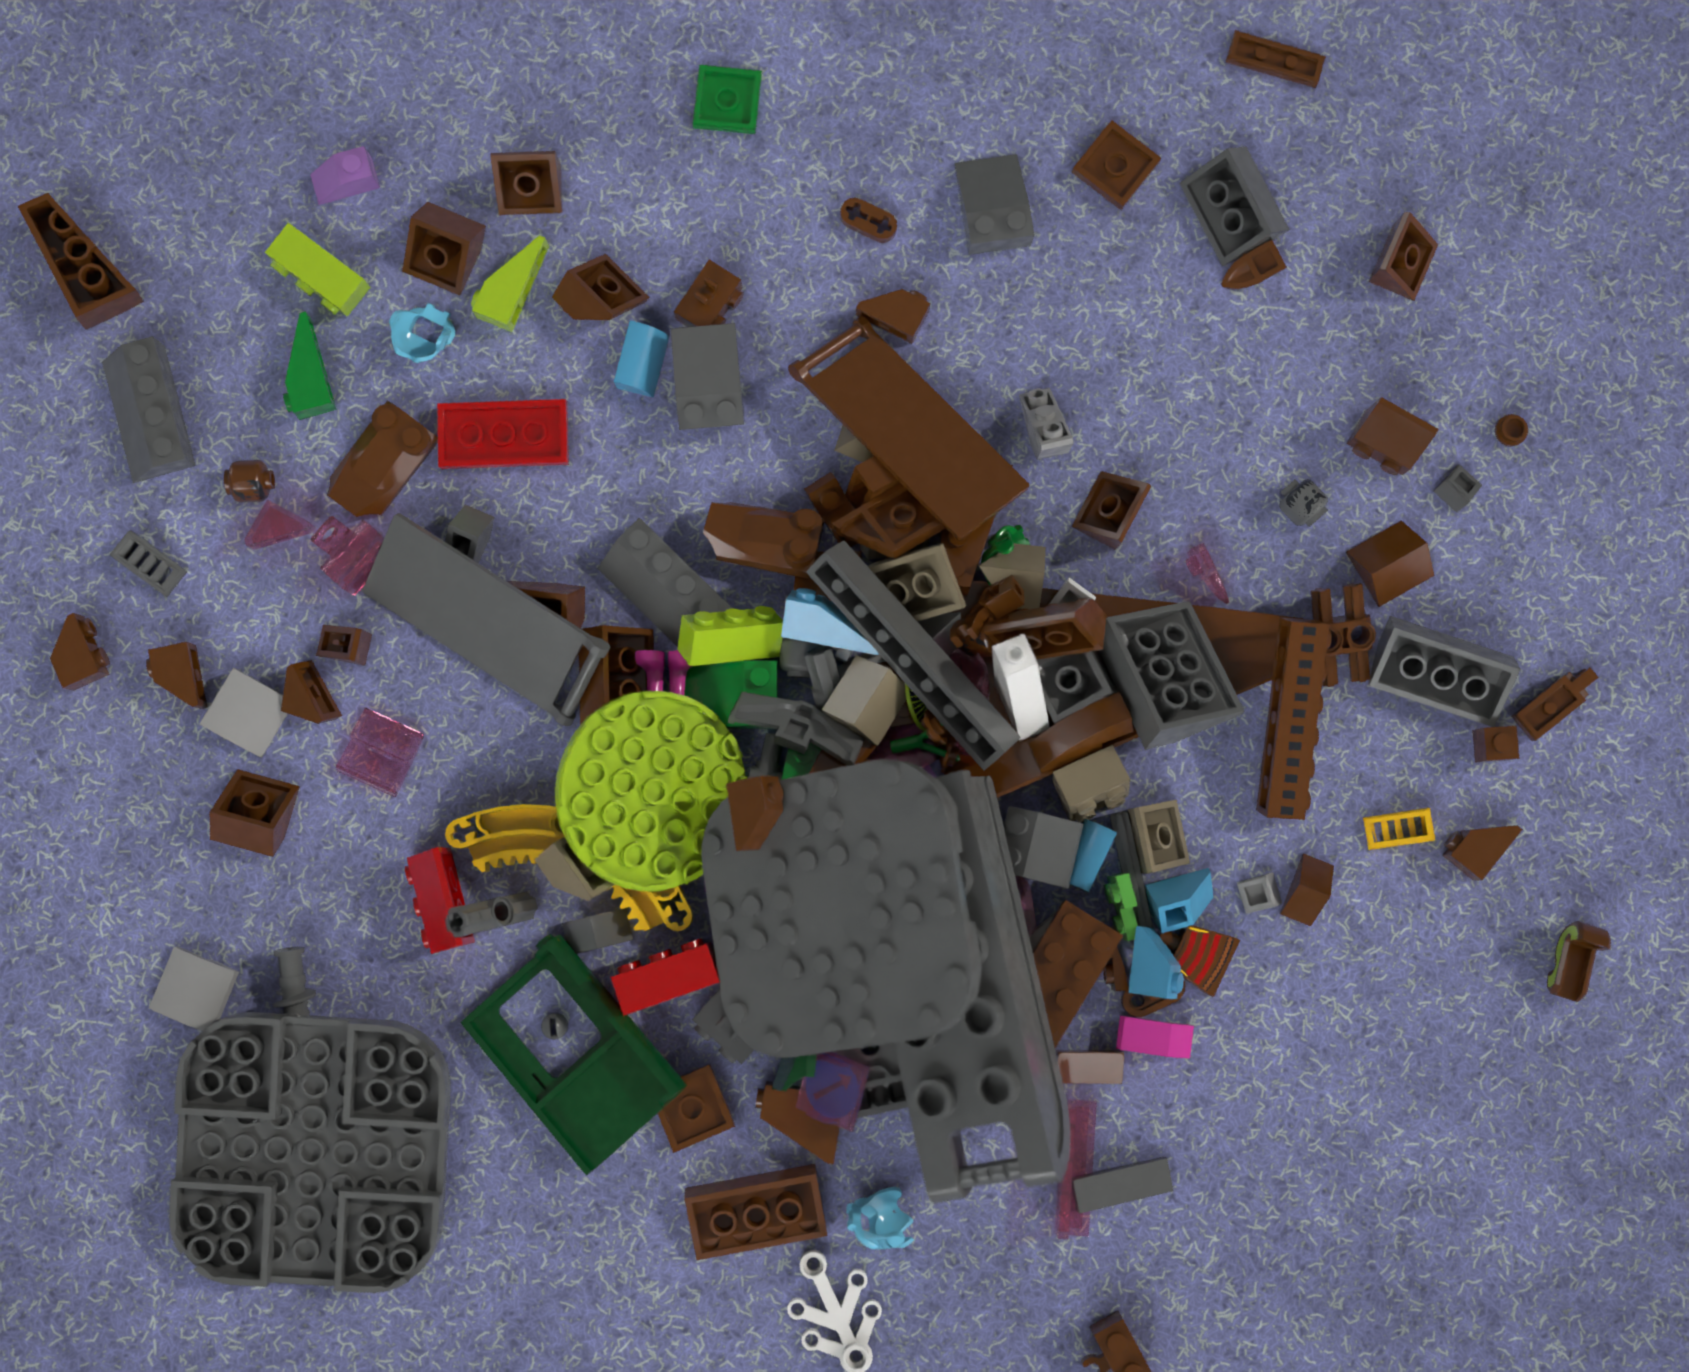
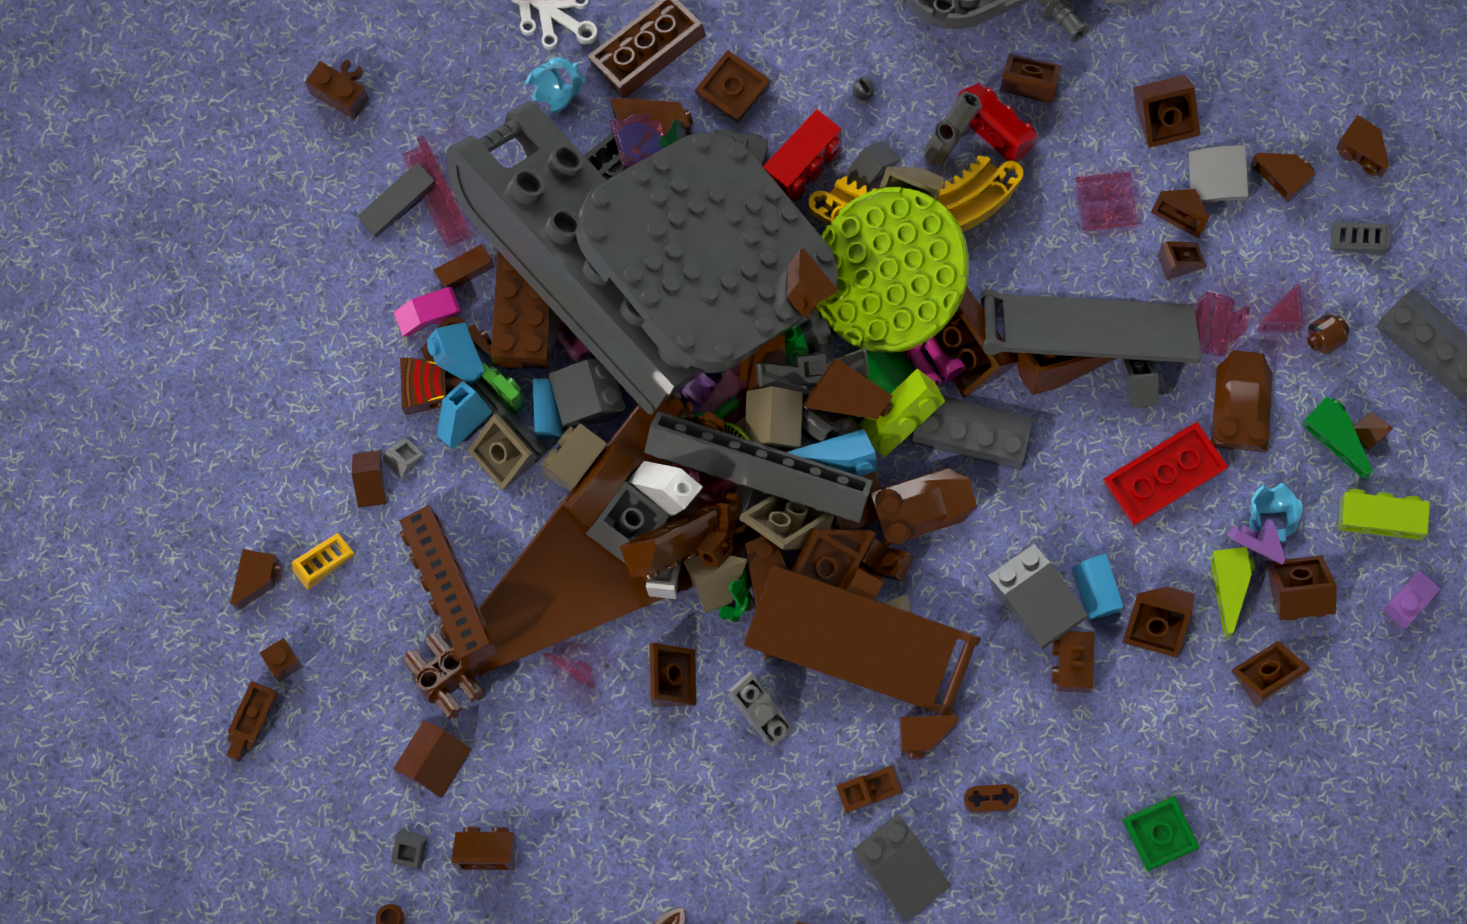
camera: 155 degrees right, 10 degrees down
dark green piece [460,934,687,1176] -> none
dark grey slope [1098,601,1245,750] -> none
dark grey head [1279,479,1328,527] -> none
dark grey slope [1368,616,1521,727] -> none
reddish brown animal [1547,921,1611,1002] -> none
none -> reddish brown slope [803,358,893,419]
none -> reddish brown slope [836,766,904,813]
none -> reddish brown slope [1000,54,1061,103]
none -> medium lavender slope [1227,518,1285,565]
none -> reddish brown slope [1354,412,1393,450]

